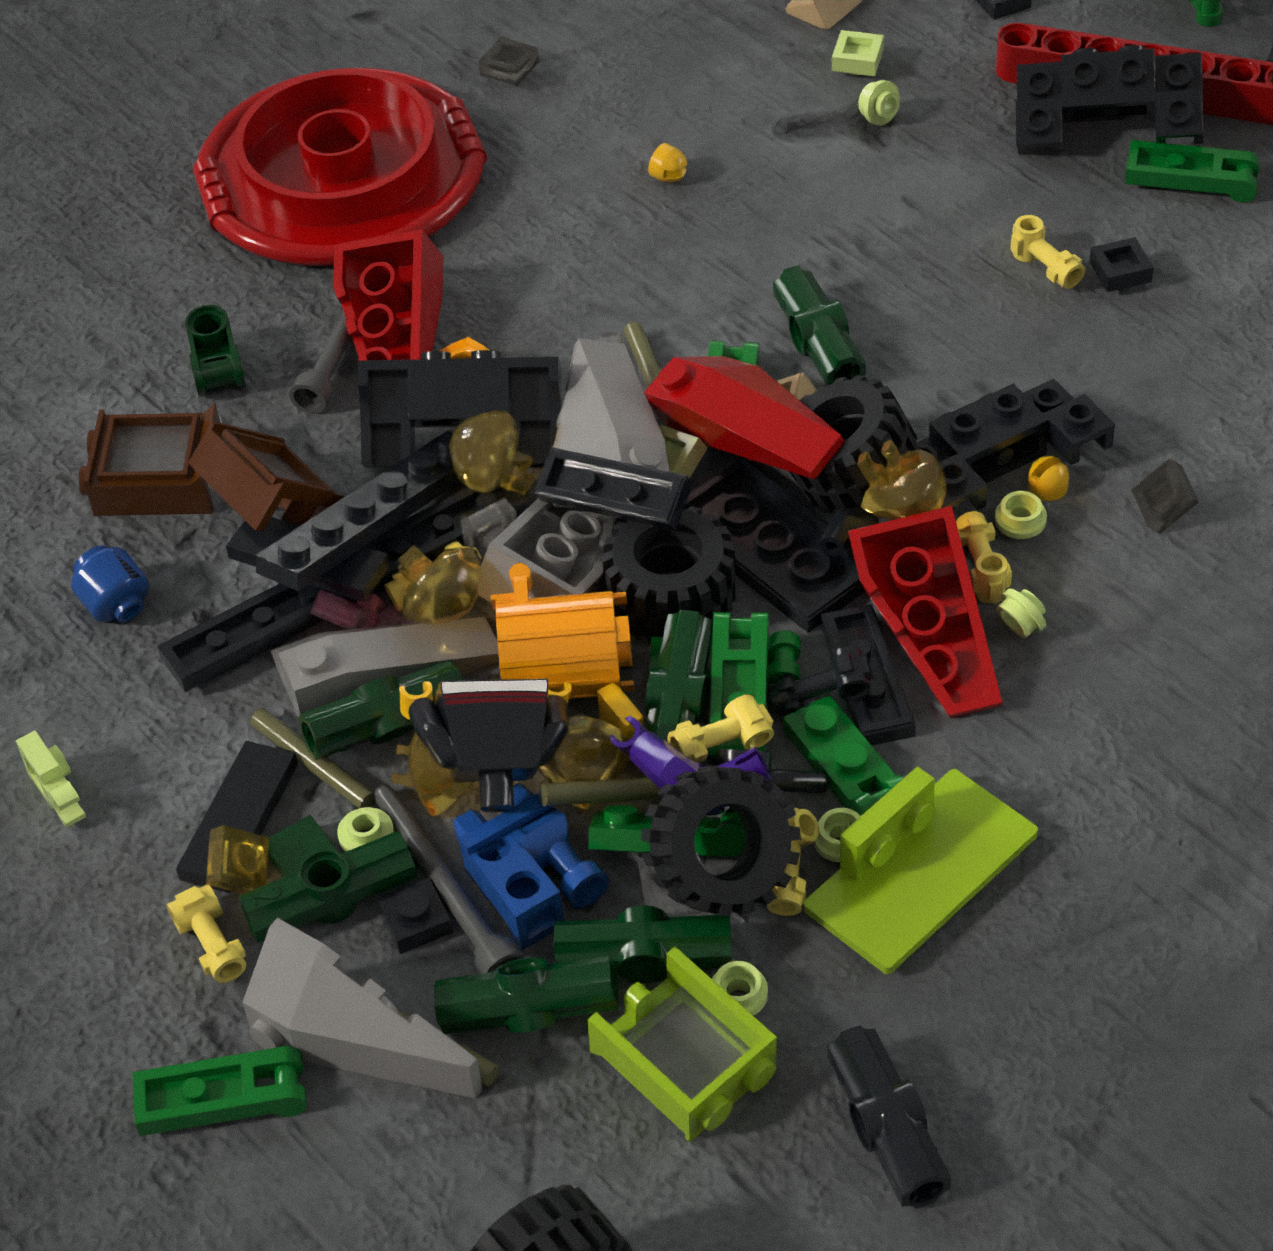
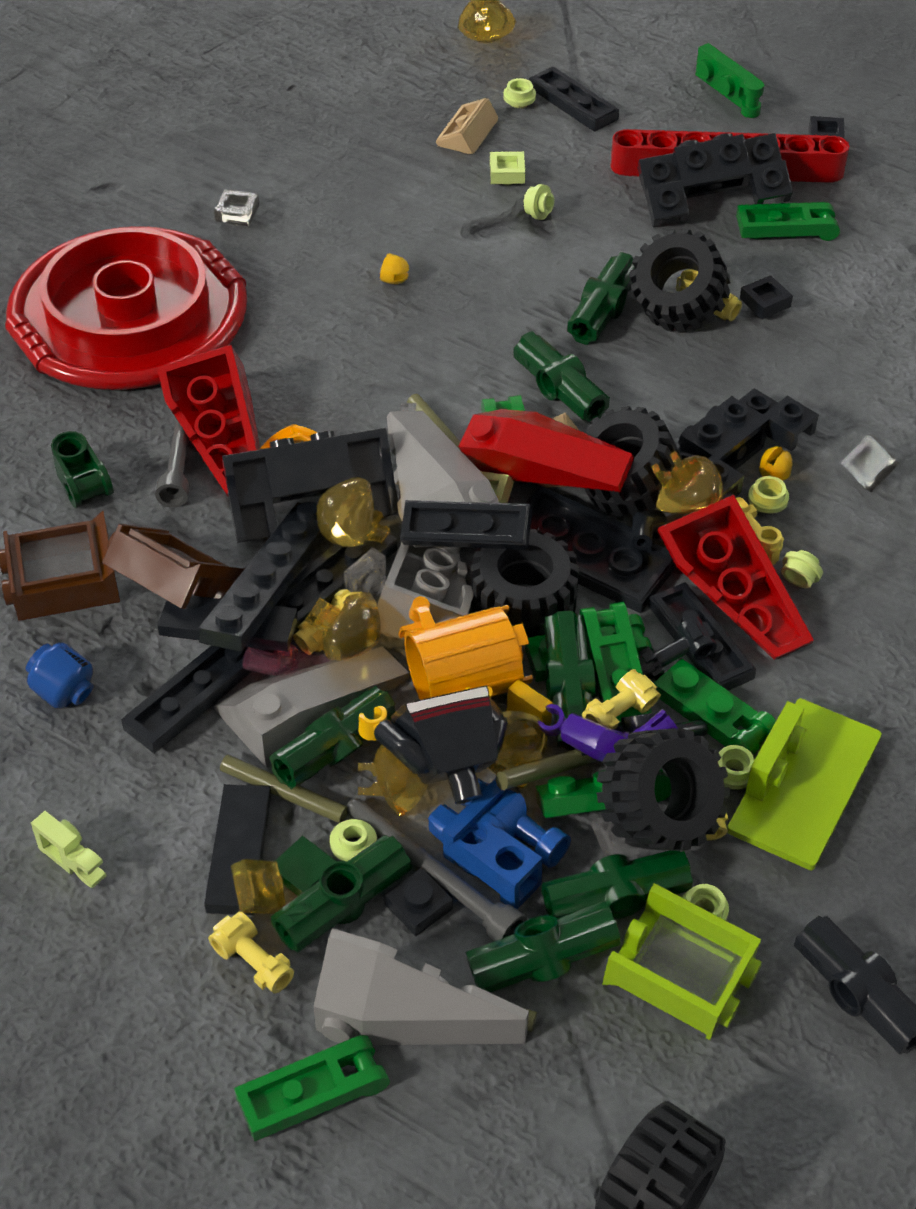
camera: 20 degrees left, 0 degrees up
none -> dark green piece [567,252,635,345]
none -> black tyre [630,228,731,333]

